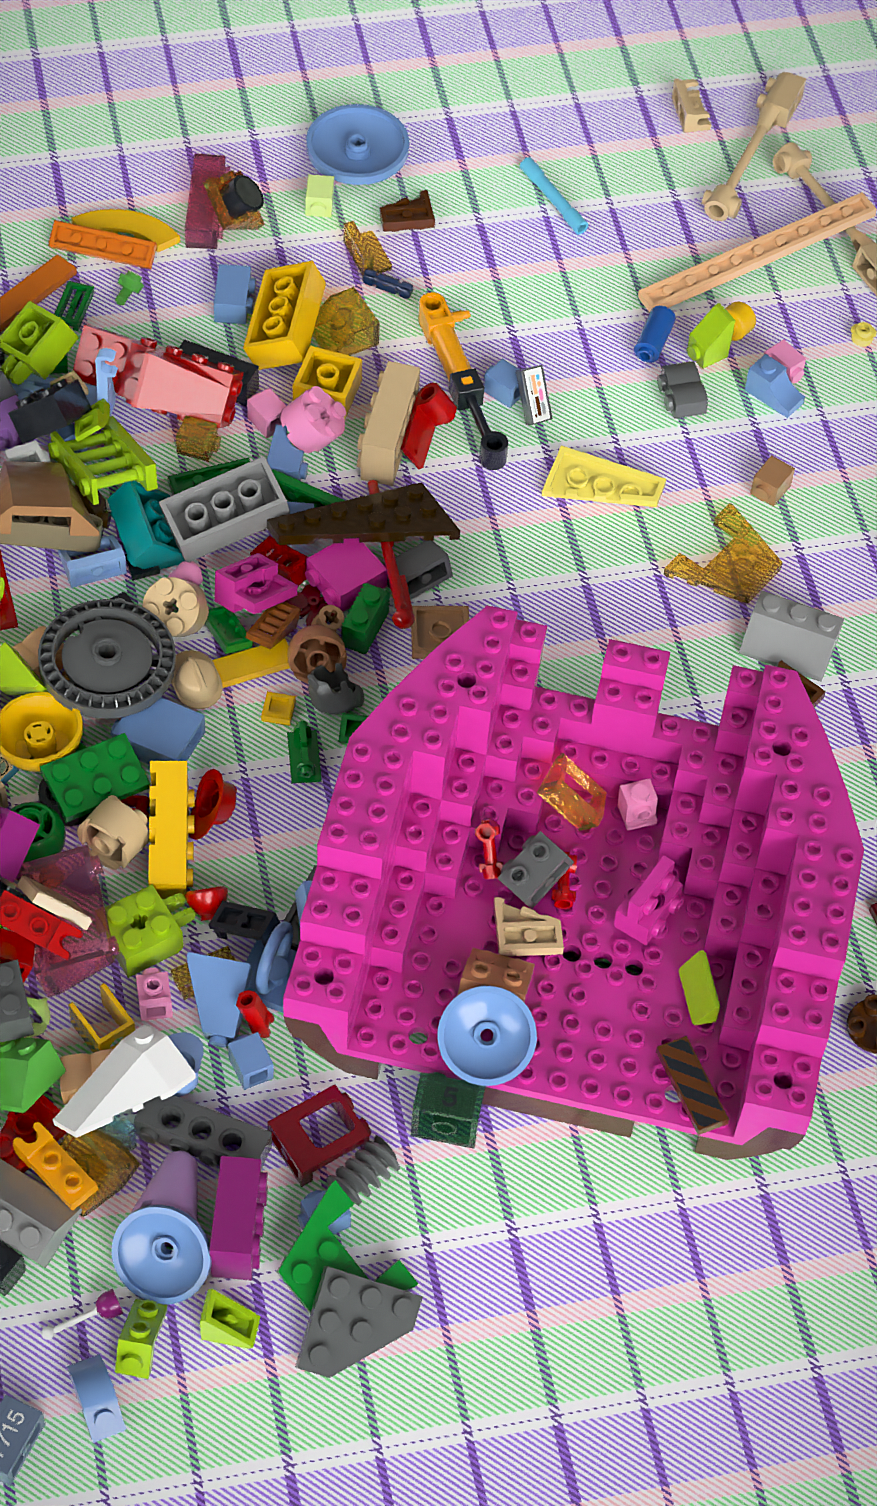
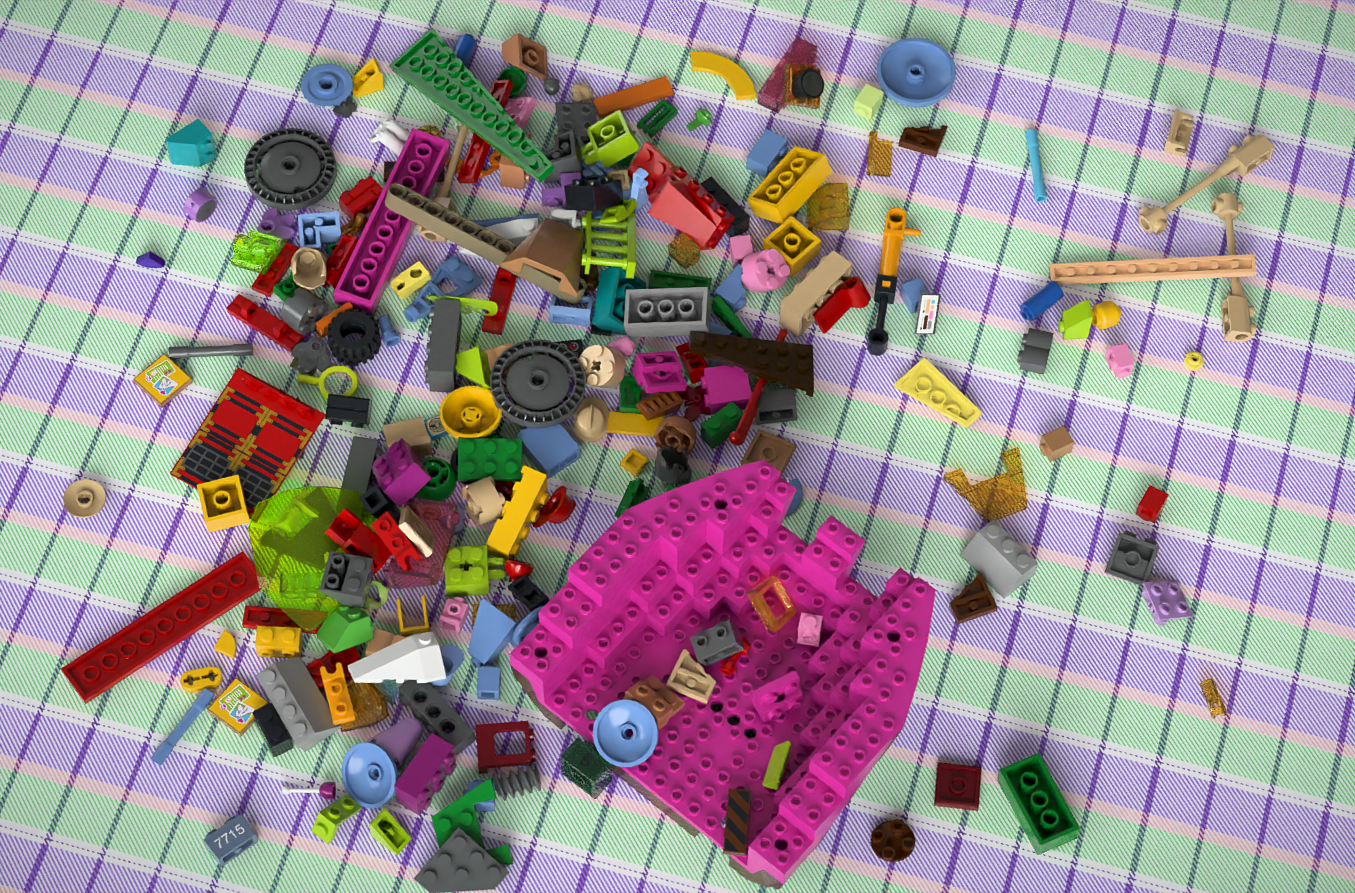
camera: 30 degrees right, 5 degrees up
orange tile [48,220,157,270] -> none
medium blue brick [66,1354,126,1443] -> none
red bar [236,990,275,1038] -> none
medium nougat bush [311,605,344,631] -> none
dark blue axle [362,268,413,299] -> none
red bar [474,818,504,879] -> none
medium blue arch [745,354,805,419] -> none

